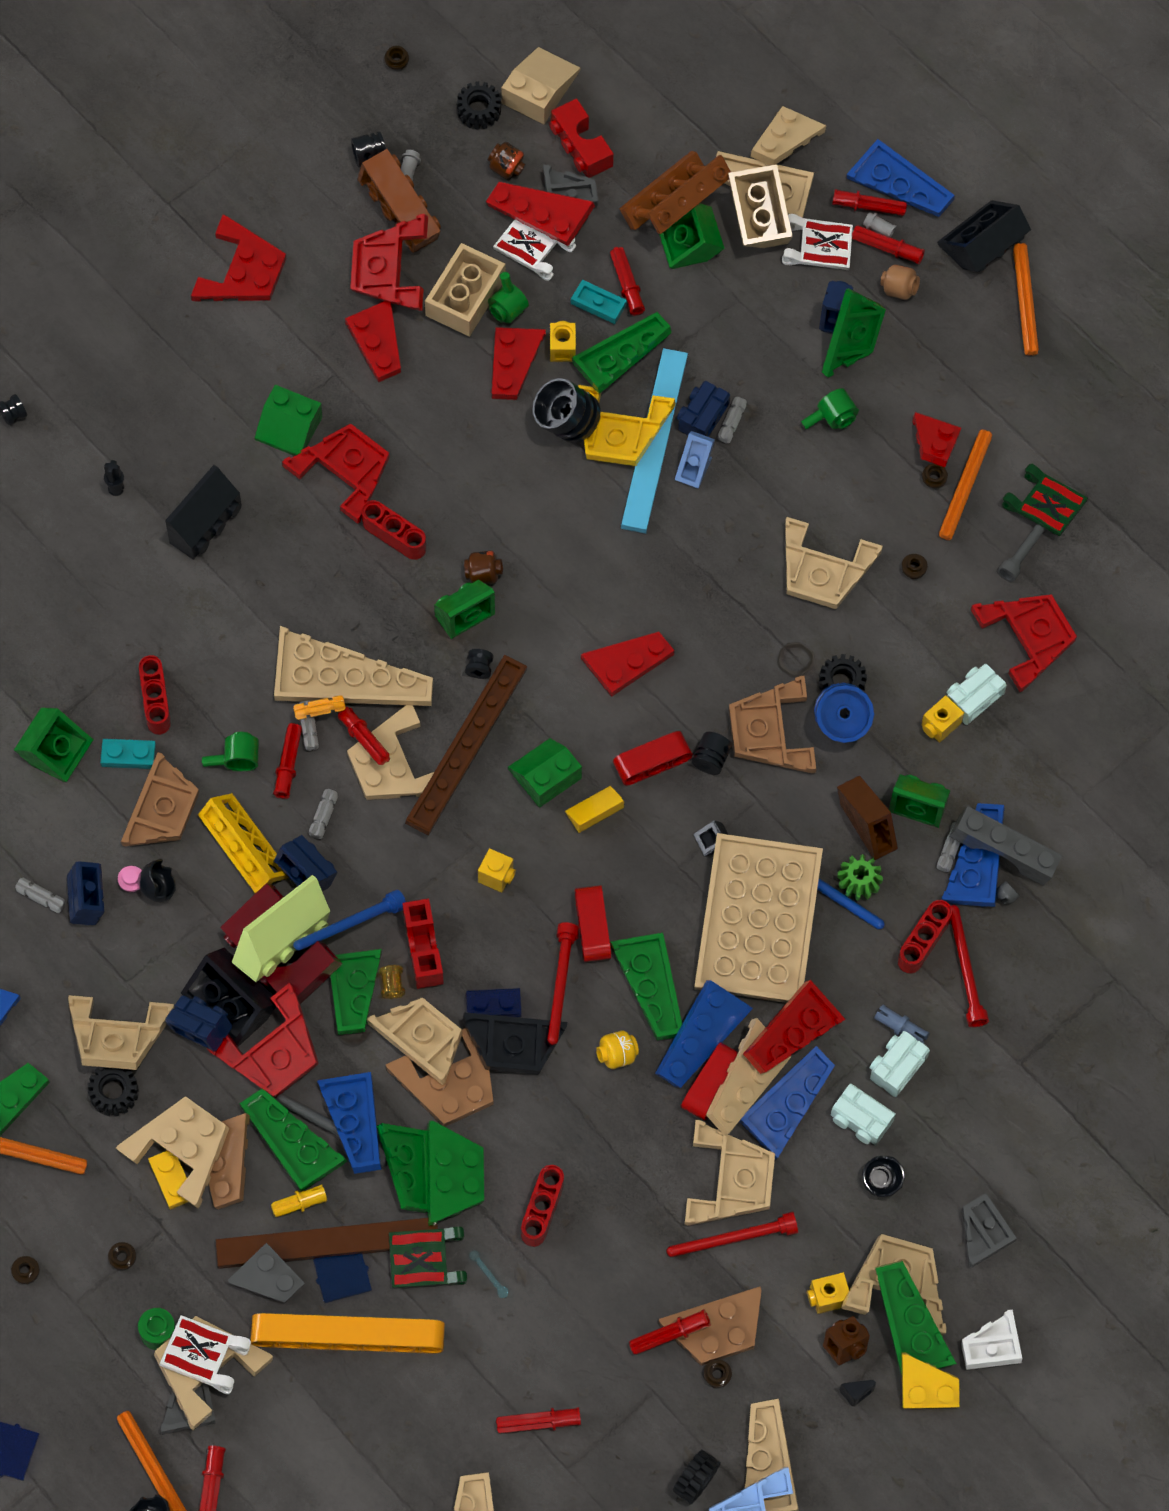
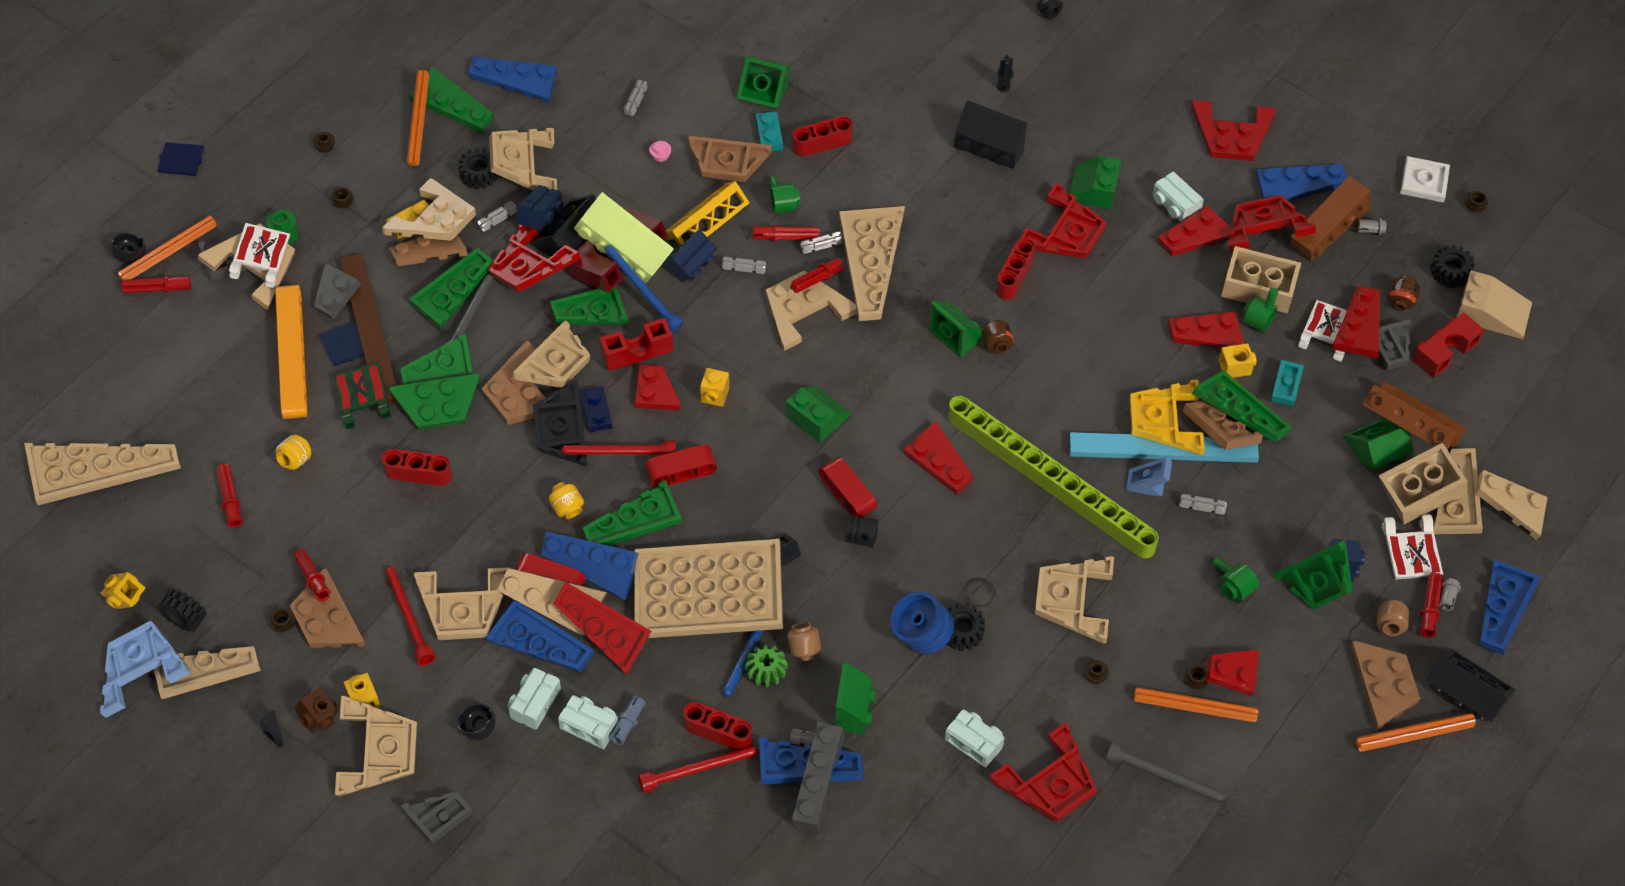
camera: 80 degrees right, 10 degrees down
dark blue brick [67,861,105,925] -> none
black hair [138,859,176,903] -> none
yellow axle [271,1184,327,1217] -> none
light orange axle [293,695,345,720] -> none
blue wing [317,1072,382,1174] -> none
black piece [351,131,386,167] -> none
clear yellow bush [379,965,405,999] -> none
reddish brown tile [405,654,527,836] -> none
black wheel [465,649,493,679] -> none
clear light blue hinge [469,1250,509,1298] -> none
black wheel [532,378,601,443] -> none
yellow slope [565,786,624,833] -> none
red axle [610,247,645,316] -> none
dark blue brick [677,381,730,437] -> none
medium nougat wing [729,676,816,773] -> none
red axle [832,189,907,215] -> none
reddish brown slope [837,775,898,860] -> none
green wing [875,1260,957,1376] -> none
yellow wing [901,1352,960,1408] -> none
yellow brick [921,695,964,743] -> none
white wing [961,1310,1022,1370] -> none
dark grey hinge [997,881,1020,904] -> none
dark green flag [1002,464,1088,536] -> none
none -> yellow head [276,435,311,470]
none -> light grey axle [477,201,517,232]
none -> red wing [635,365,680,411]
none -> medium nougat head [787,622,822,661]
none -> lime beam [948,396,1159,559]
none -> light aqua brick [1152,172,1204,222]
none -> medium nougat wing [1183,401,1263,450]
none -> blue wing [1256,164,1347,202]
none -> medium nougat wing [1351,641,1420,730]
none -> white tile [1400,156,1450,203]

